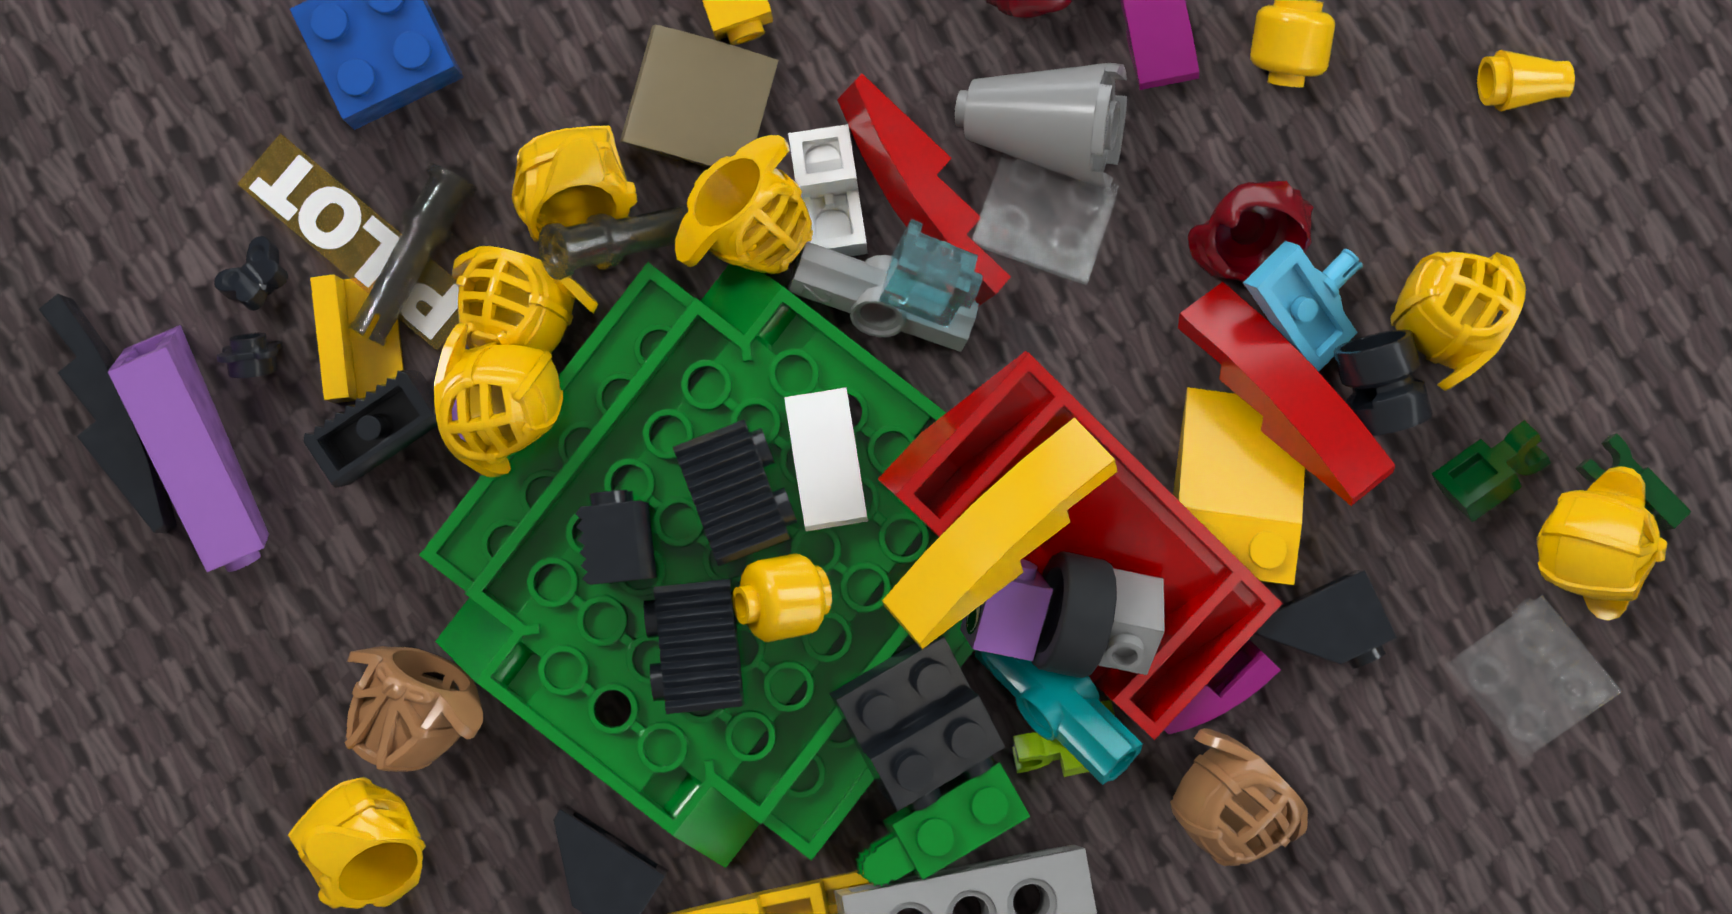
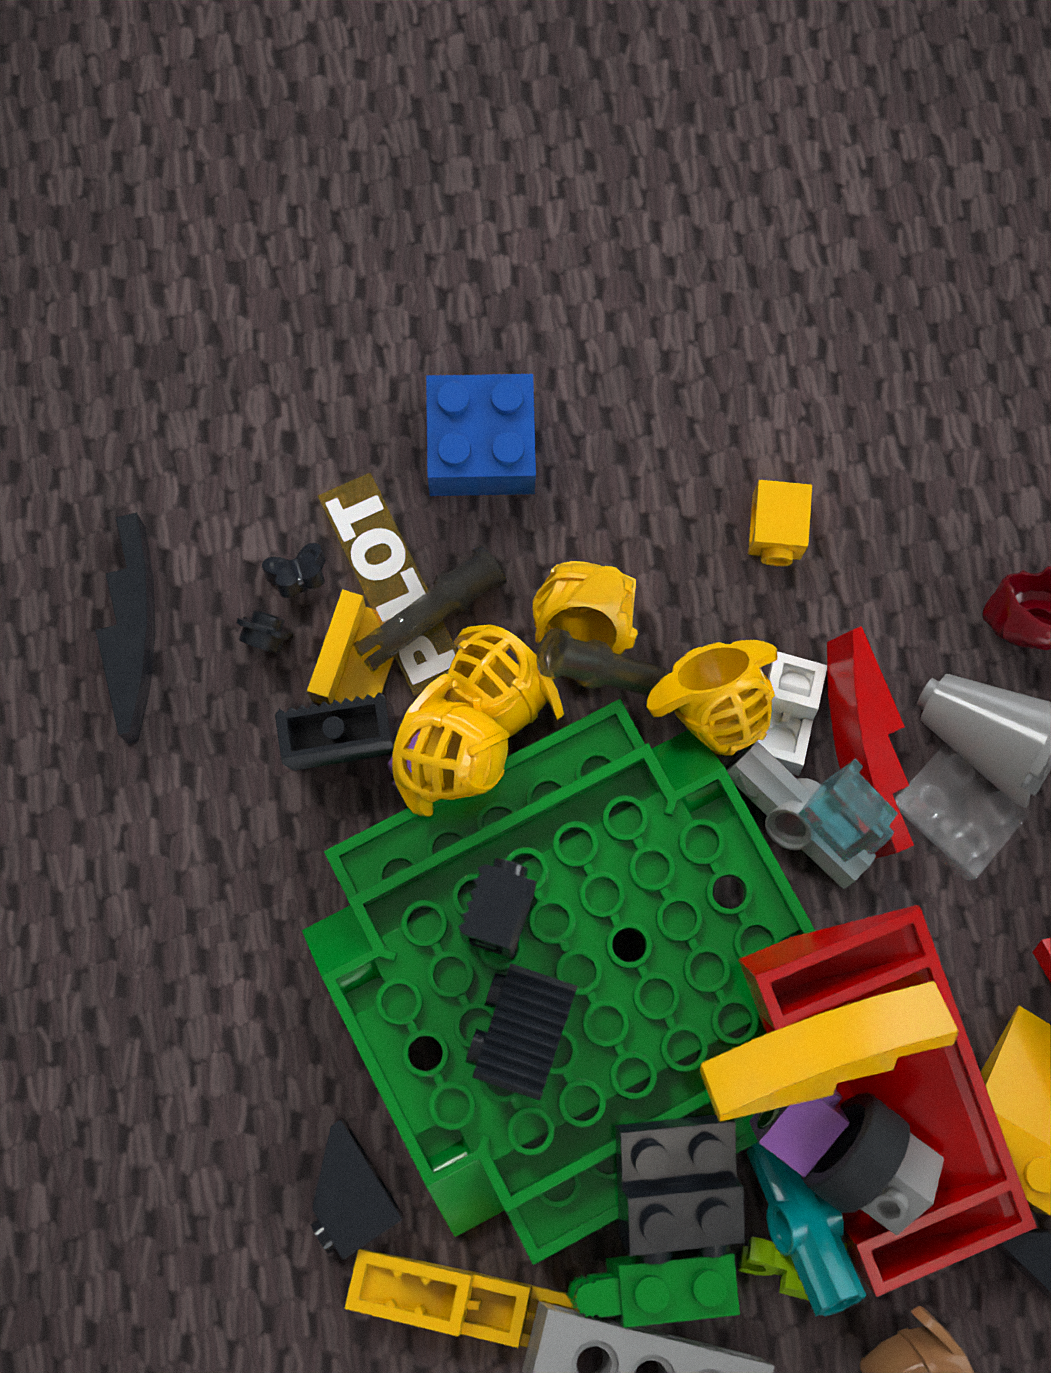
camera: 20 degrees right, 10 degrees down
medium lavender slope [108,325,269,572] -> none
yellow piece [288,777,426,909] -> none
medium nougat piece [344,646,483,772] -> none
dark tan slope [620,25,779,168] -> none
black brick [673,420,798,566] -> none
yellow head [732,553,832,642] -> none
white slope [784,387,868,531] -> none
magenta slope [1164,640,1281,734] -> none

